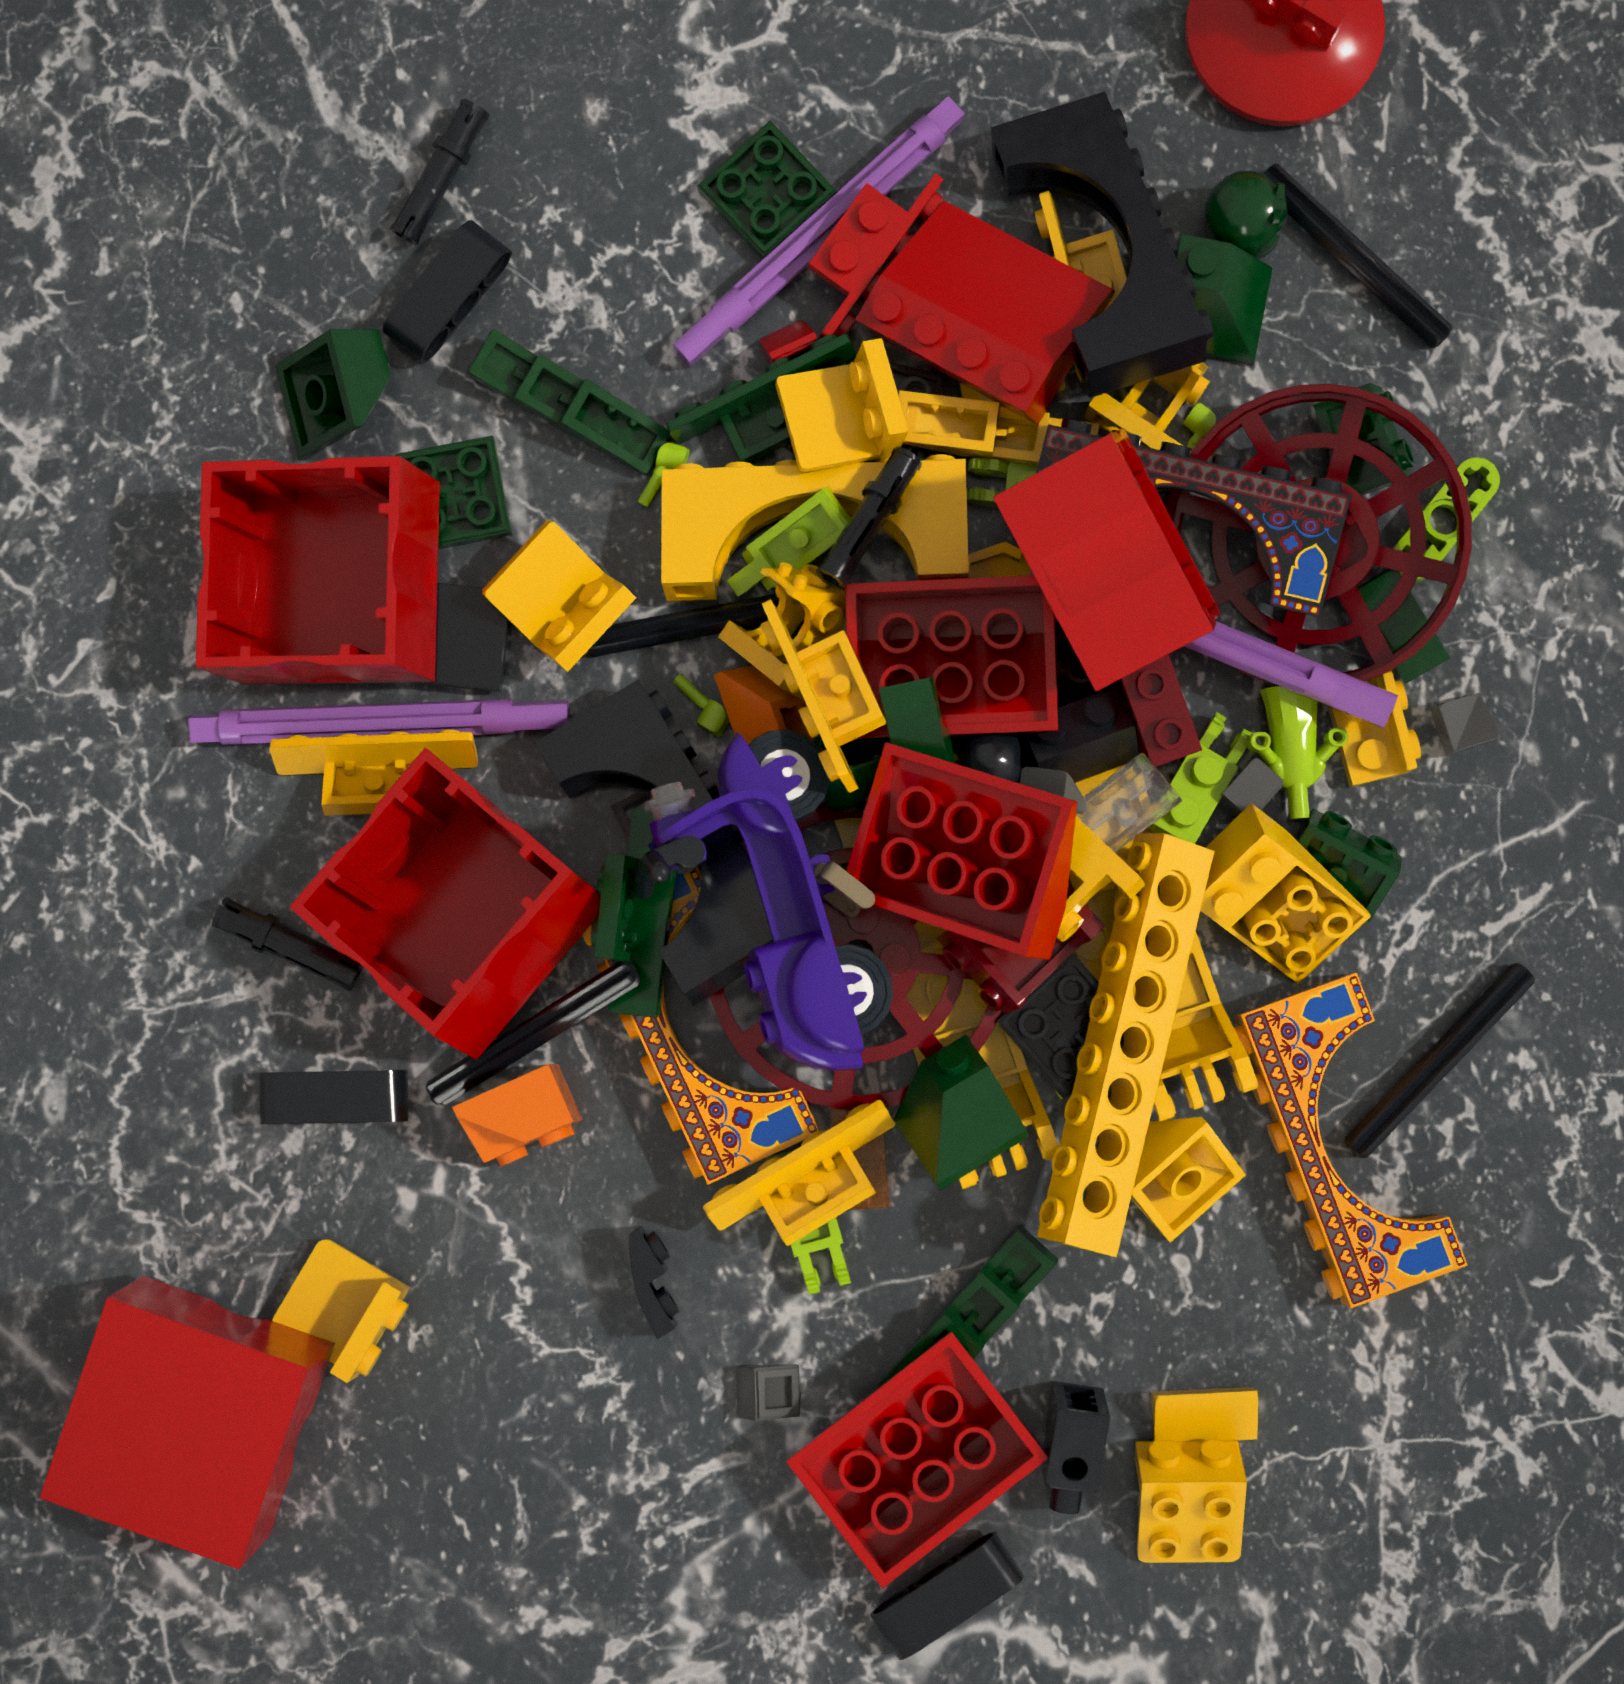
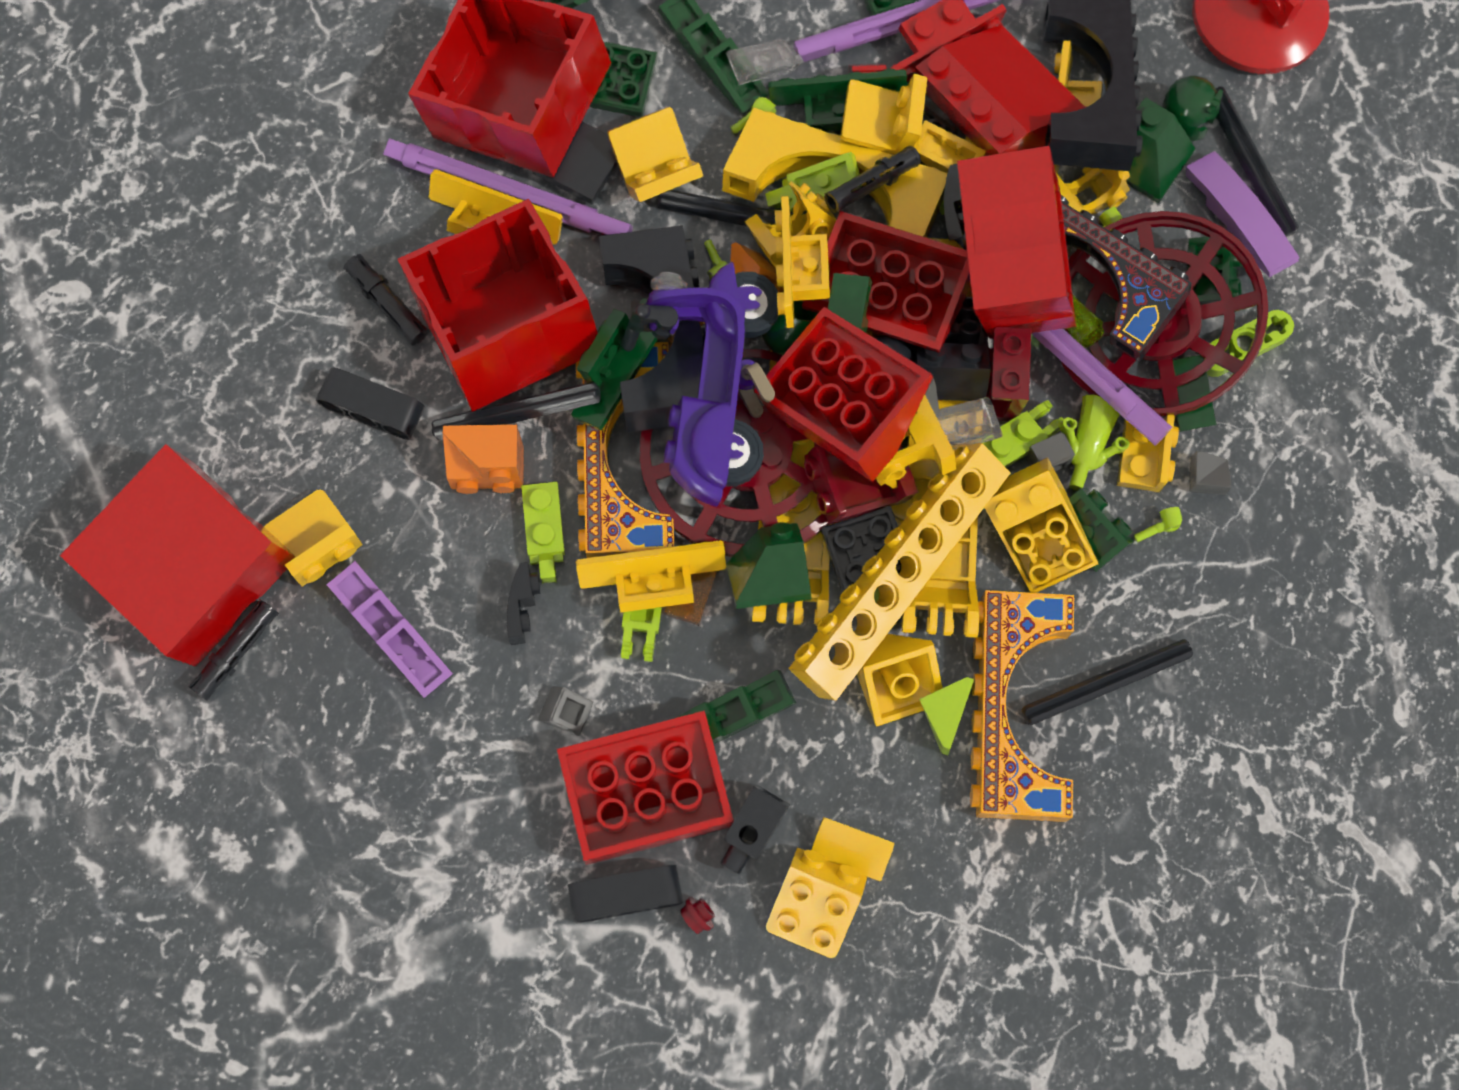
camera: 15 degrees right, 10 degrees down
none -> black pin [188,599,279,701]
none -> medium lavender slope [326,561,453,698]
none -> lime hinge [521,482,565,584]
none -> dark red plate [680,897,715,934]
none -> clear slope [726,39,804,85]
none -> lime slope [920,677,974,755]
none -> black slope [944,163,965,241]
none -> clear neon green cone [1067,295,1104,348]
none -> lime hand [1134,507,1182,543]
none -> medium lavender slope [1186,151,1299,277]

